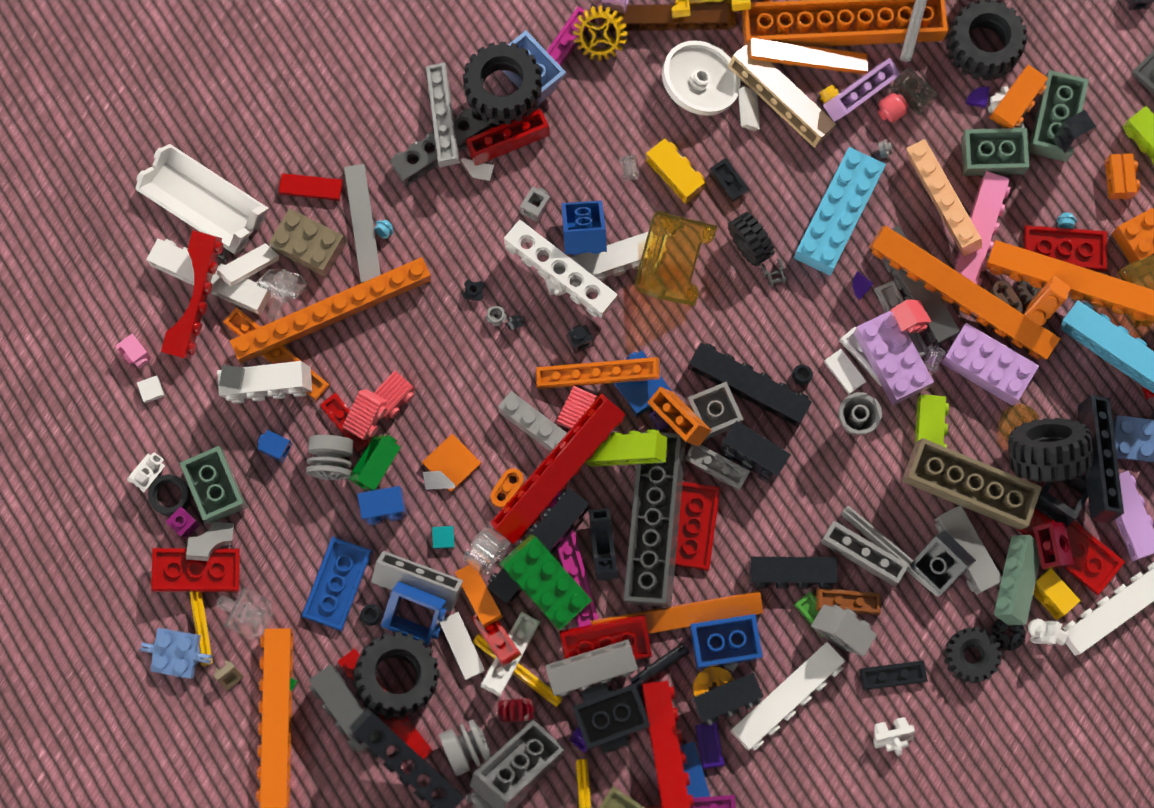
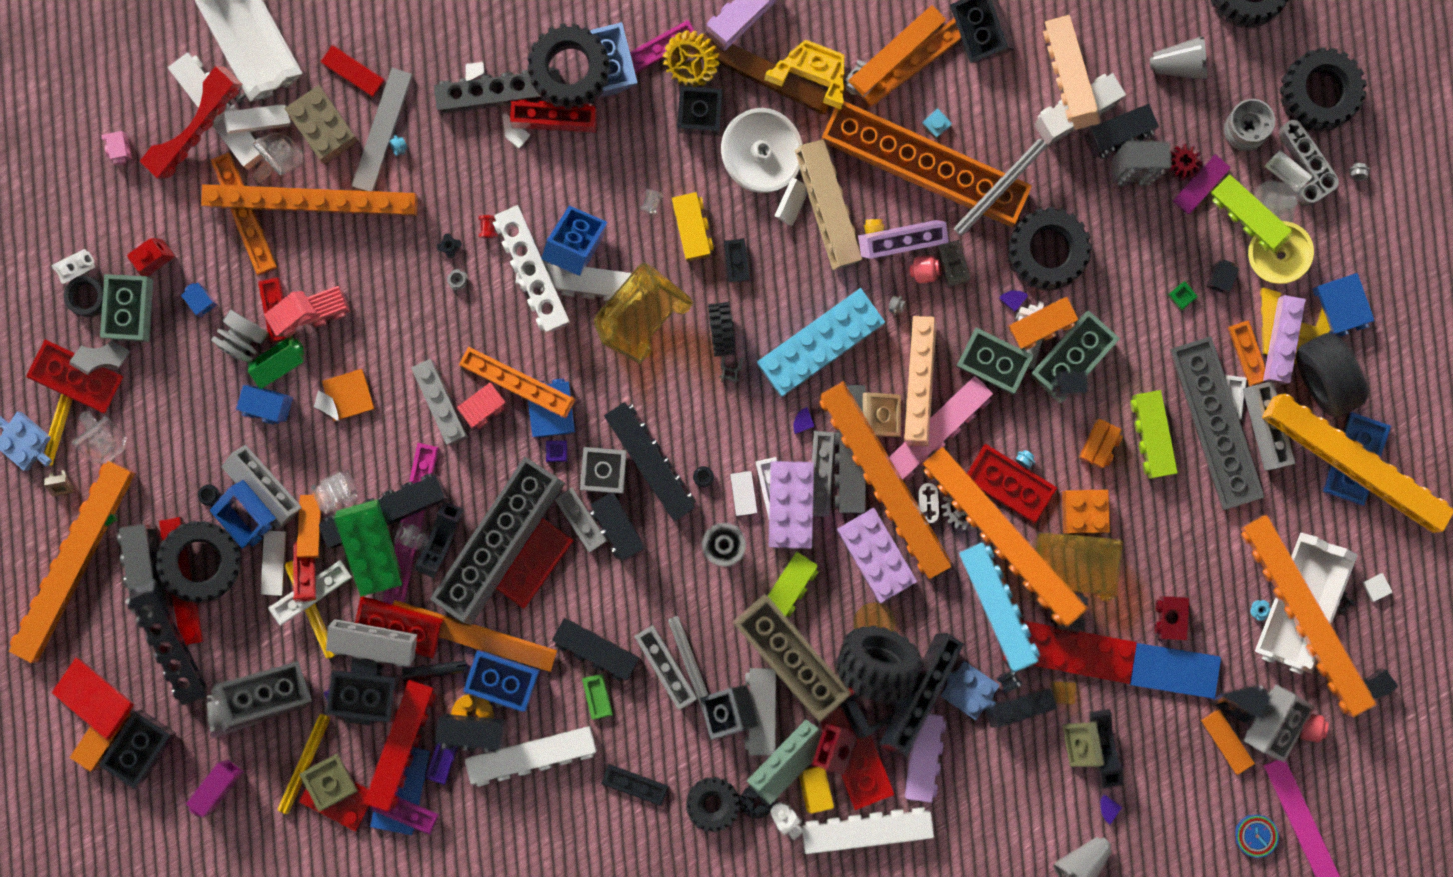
camera: 30 degrees right, 10 degrees up
white tile [137,375,165,403] -> none
magenta brick [166,506,200,540] -> none
white brick [217,361,312,404] -> none
dark grey tile [219,365,245,390] -> none
blue tile [301,537,373,632] -> none
light grey tile [426,63,460,167] -> none
teal tile [432,526,455,549] -> none
light grey wheel [439,719,490,776] -> none
red brick [490,393,626,544] -> none
orange plate [490,468,524,508] -> none
dark red gear [497,698,534,722] -> none
black plate [505,314,525,331] -> none
light grey brick [520,186,550,223] -> none
black brick [566,325,593,354] -> none
lime brick [584,430,667,467] -> none
orange brick [647,386,712,447] -> none
tile [749,38,868,74] -> none
light grey brick [811,605,877,657] -> none
dark orange tile [816,588,881,616] -> none
white hips [874,717,915,756] -> none
coral brick [890,299,932,334] -> none
clear bush [923,345,946,372] -> none
orange brick [1024,276,1071,327] -> none
none -> red torso [127,238,176,277]
none -> clear bracket [394,523,431,552]
none -> white sticker [466,62,484,81]
none -> red bush [478,215,497,239]
none -> black brick [677,86,722,136]
none -> tan tile [863,393,901,437]
none -> green tile [1167,281,1198,311]

